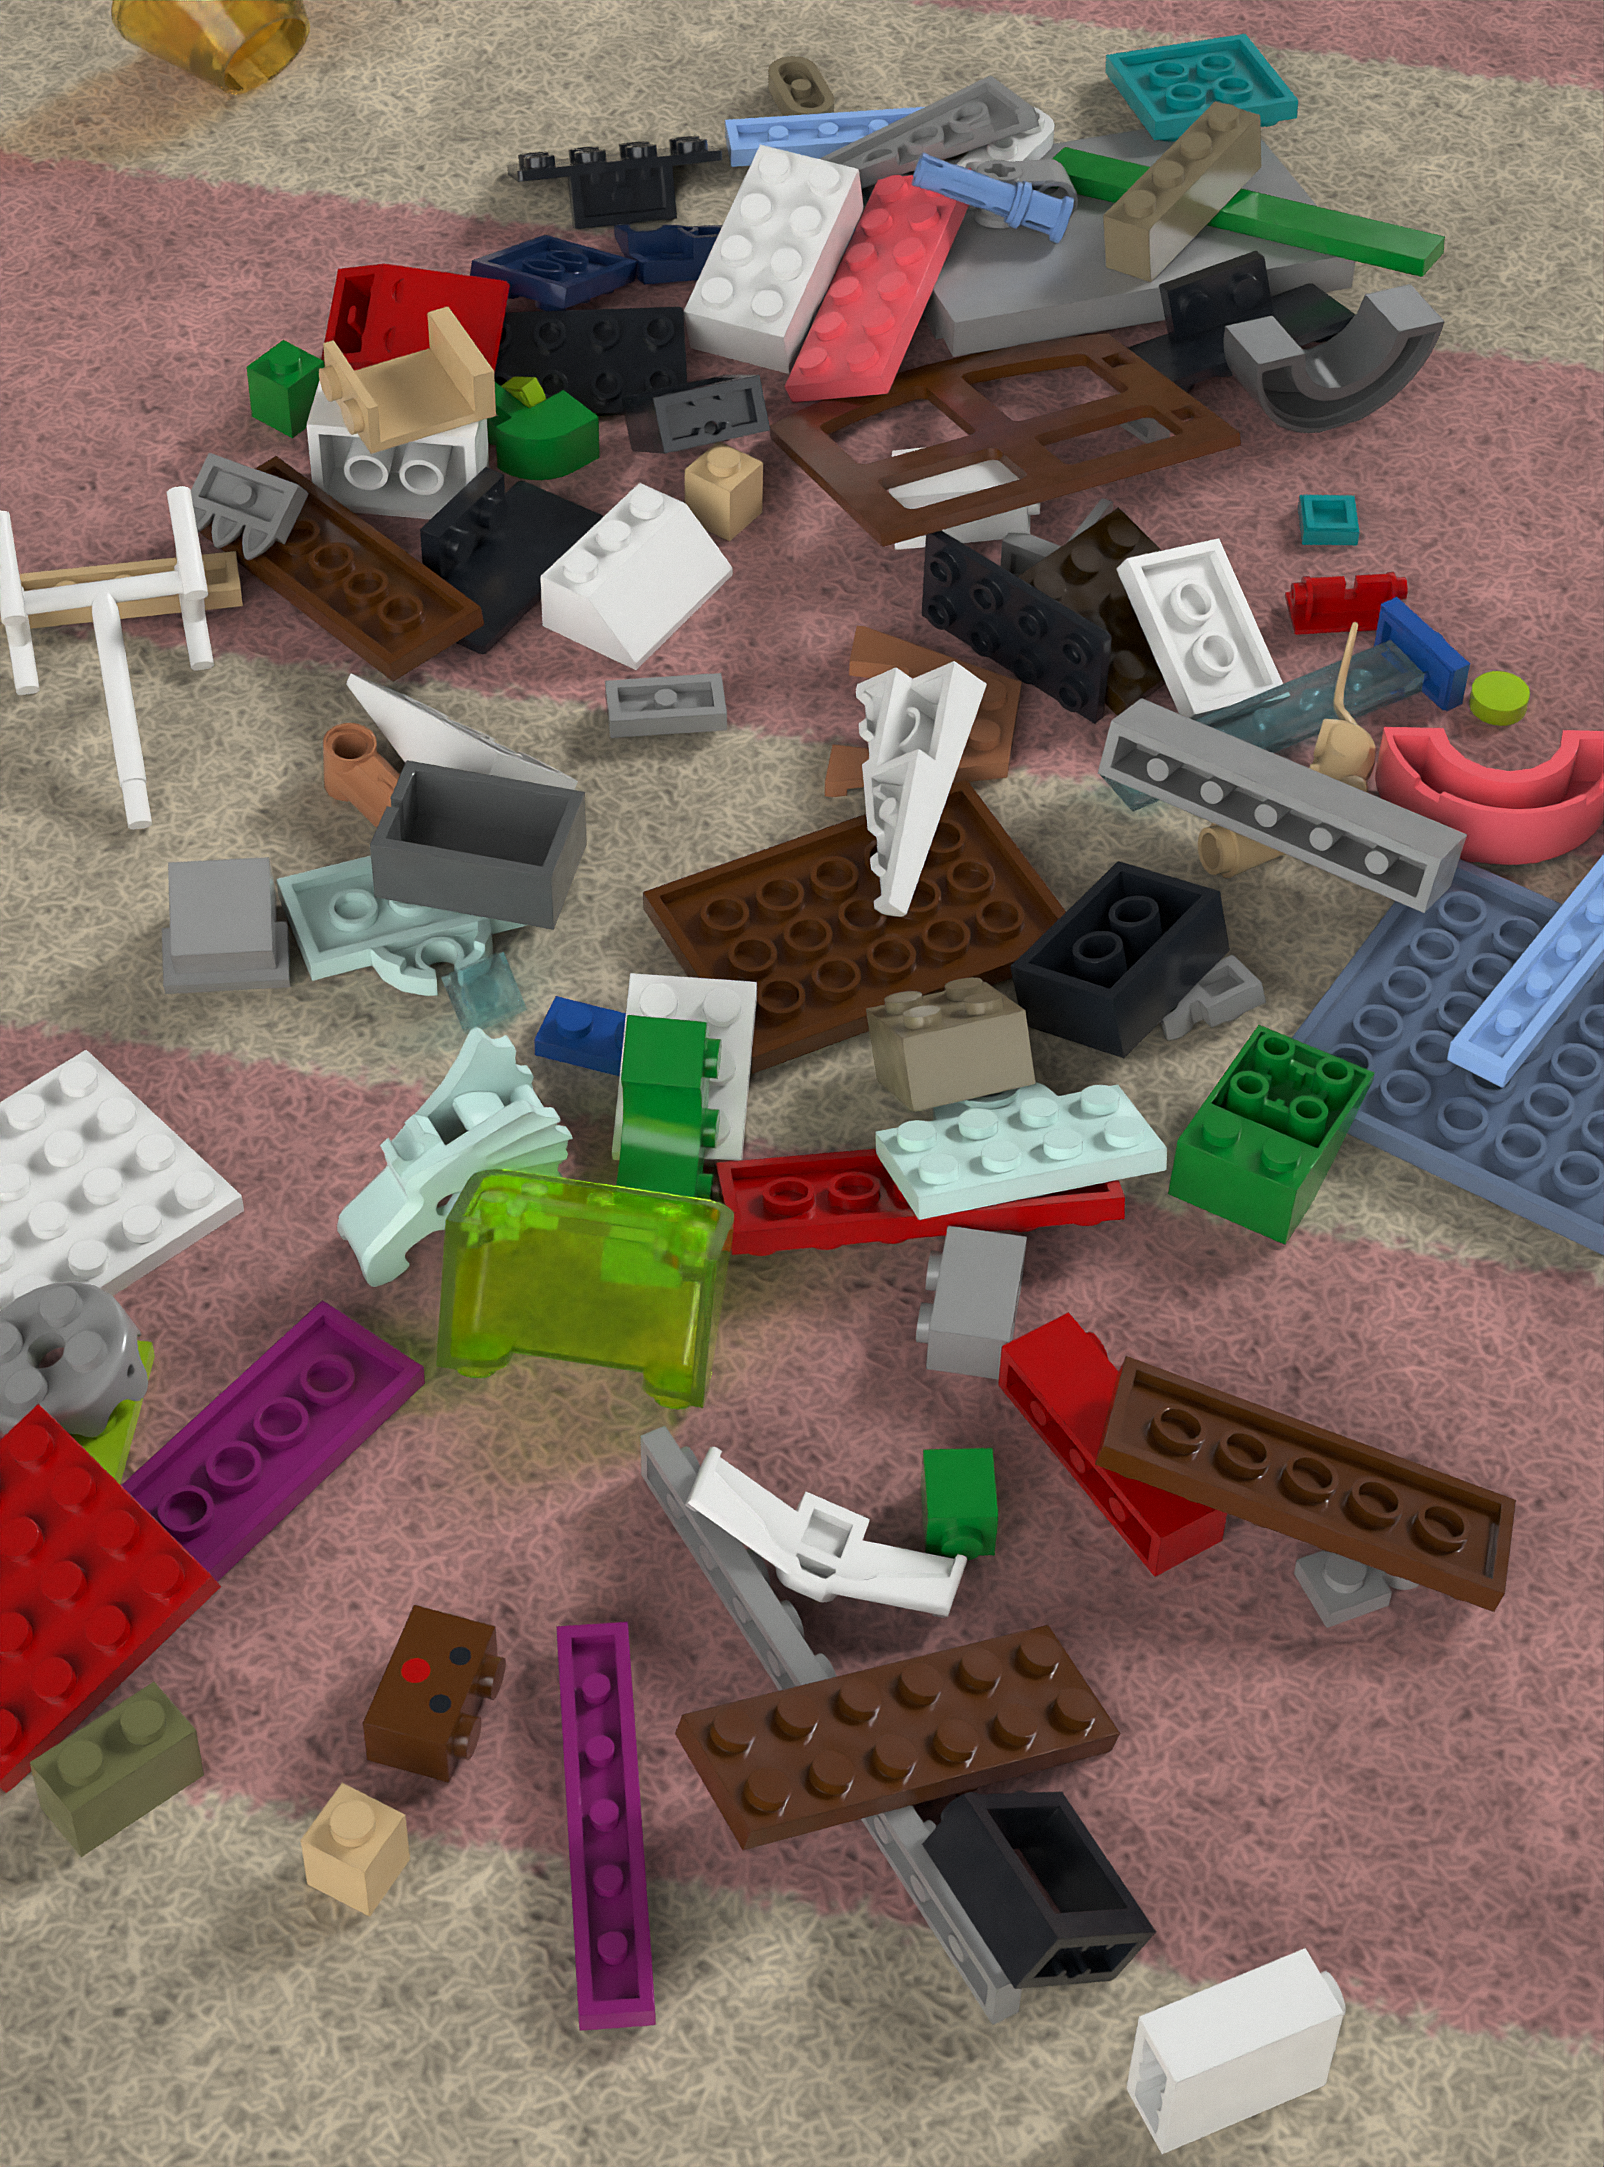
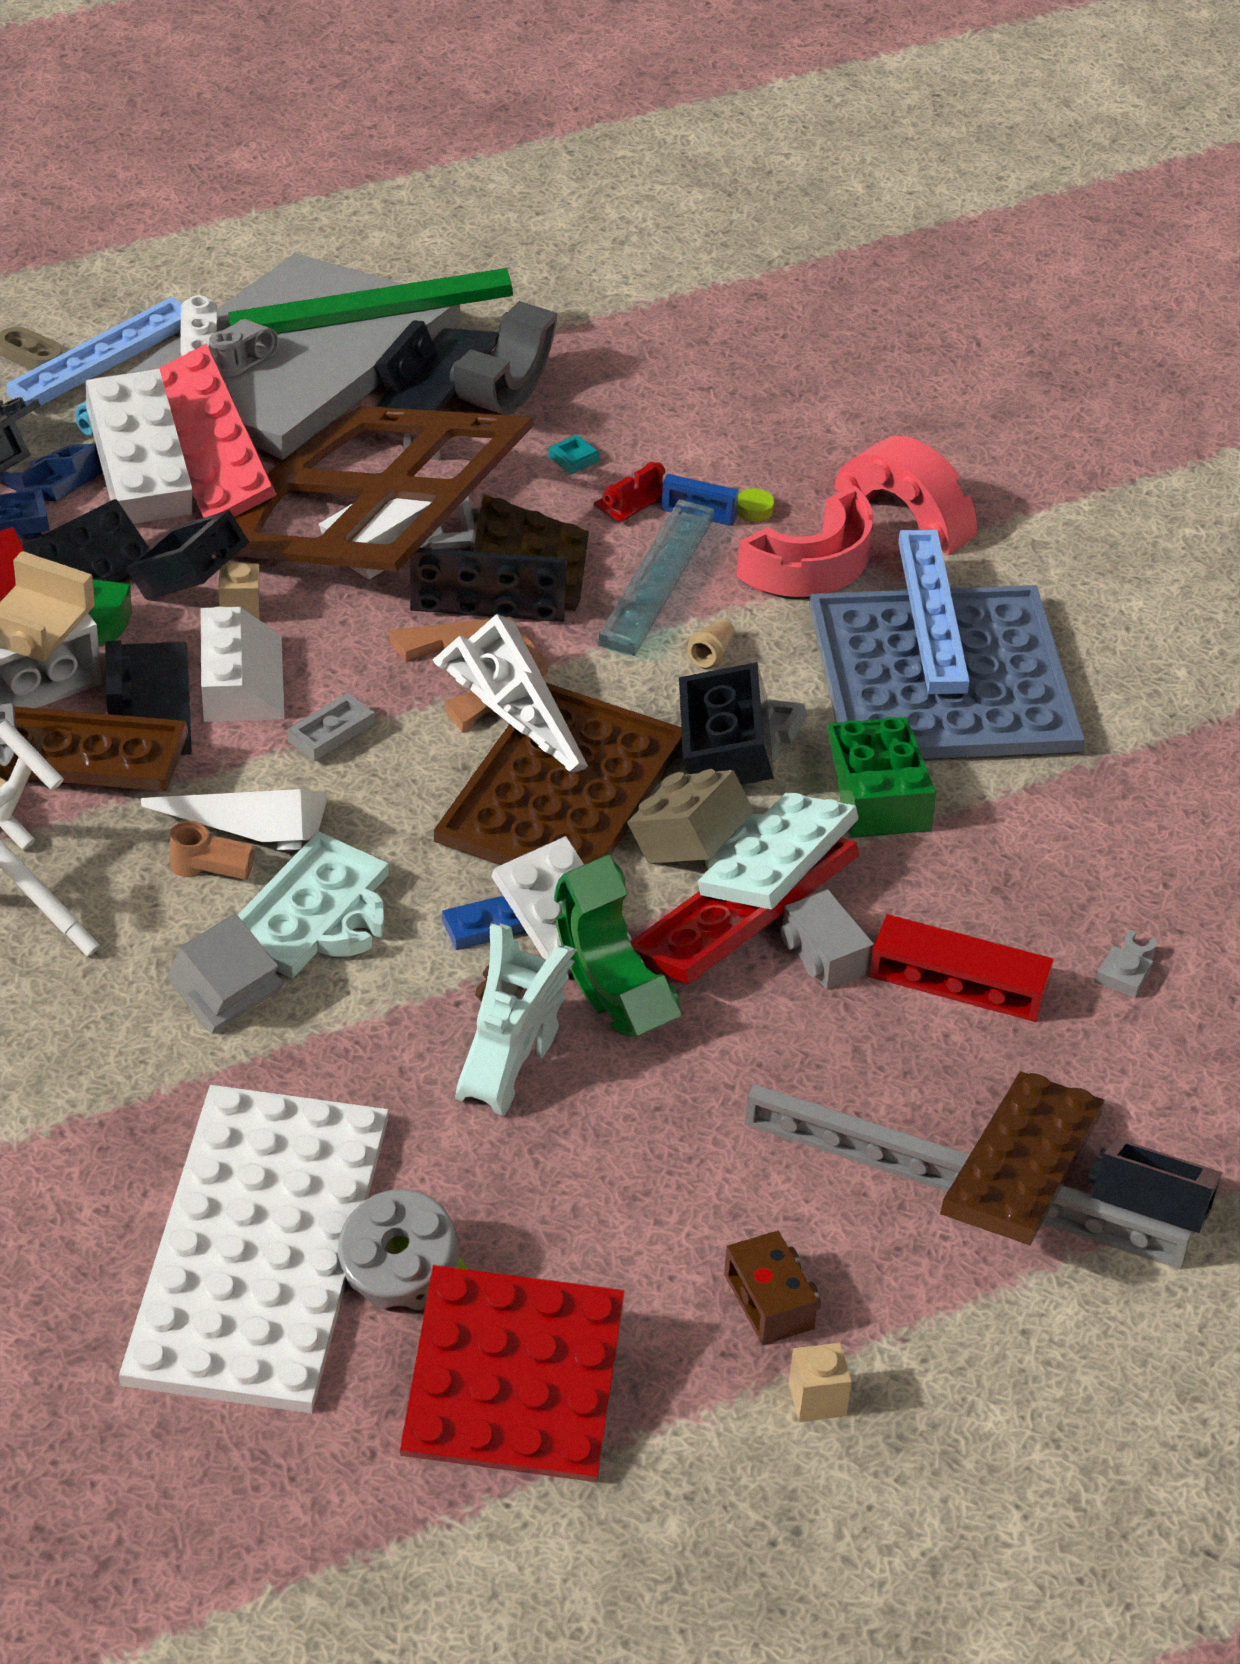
camera: 40 degrees left, 5 degrees down
olive brick [30,1682,204,1857] -> none
magenta plate [121,1300,425,1582] -> none
dark grey piece [370,760,587,930] -> none
clear neon green windscreen [436,1169,734,1409] -> none
clear light blue plate [441,952,527,1034] -> none
magenta plate [556,1622,656,2031] -> none
white plate [685,1447,967,1618] -> none
light grey wing [820,75,1039,190] -> none
medium blue pin [911,152,1074,243] -> none
green brick [920,1448,998,1561] -> none
reddish brown plate [1095,1356,1516,1612] -> none
light grey brick [1098,698,1467,913] -> none
dark tan brick [1103,101,1261,282] -> none
teal plate [1105,33,1298,142] -> none
white plate [1116,538,1286,721] -> none
tan animal [1309,622,1376,793] -> none

